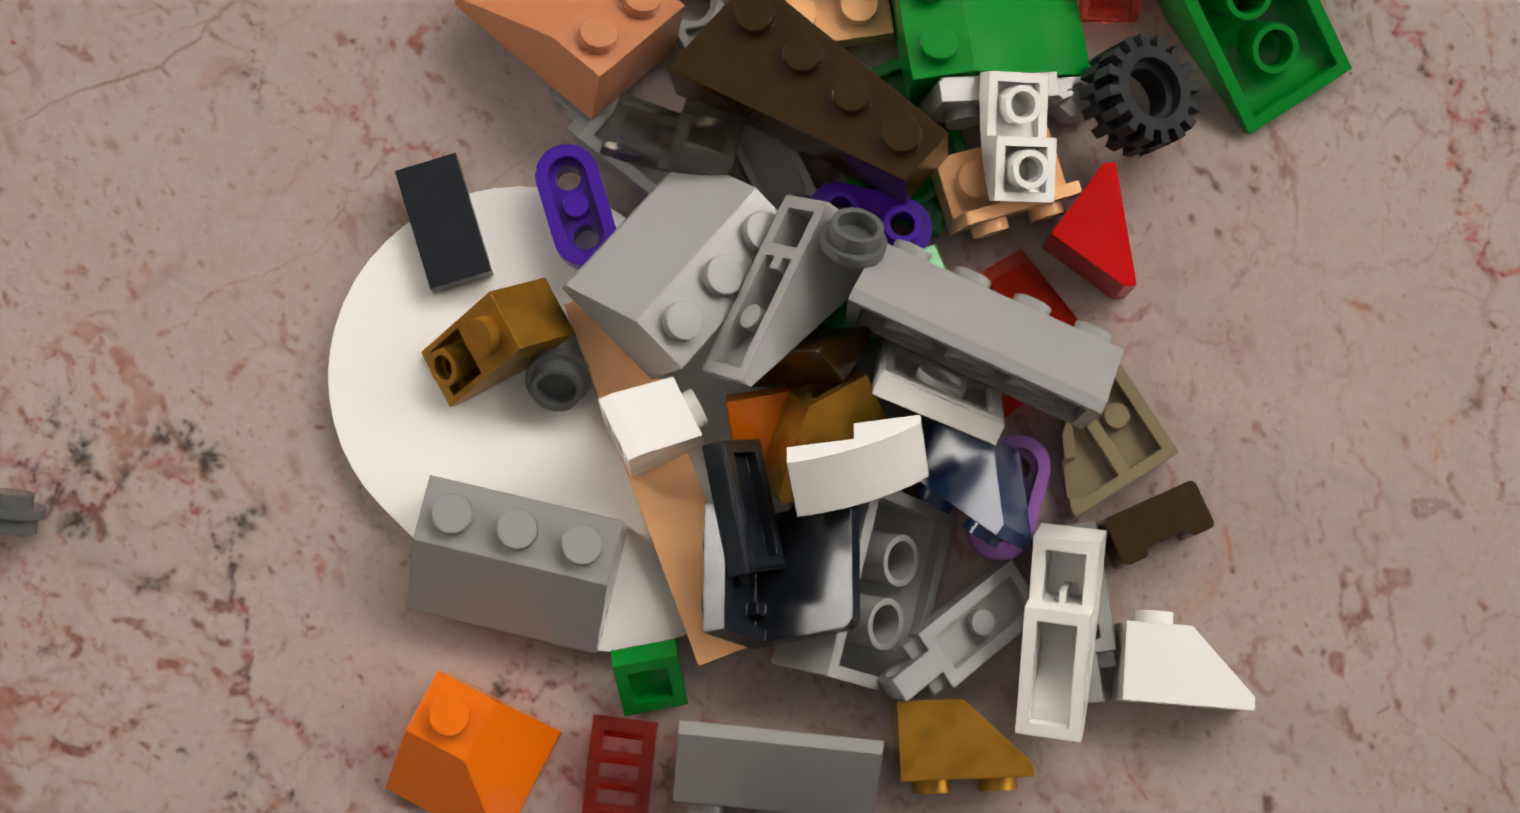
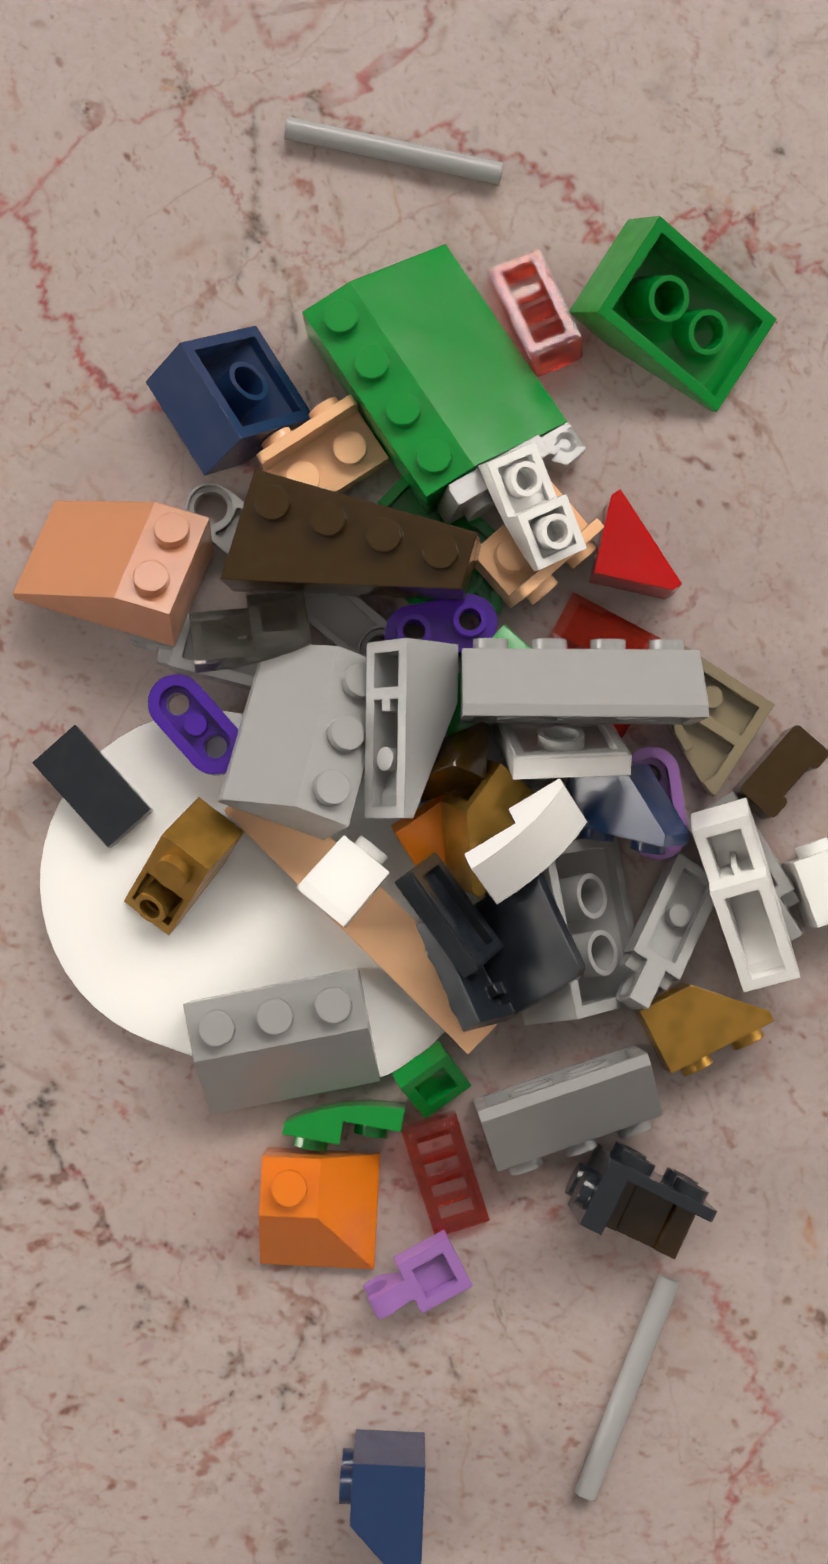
camera: 25 degrees left, 5 degrees up
dark grey plate [525,349,590,411] -> none
dark grey plate [819,207,887,269] -> none
black tyre [1079,33,1201,157] -> none
none -> green slope [282,1099,405,1151]

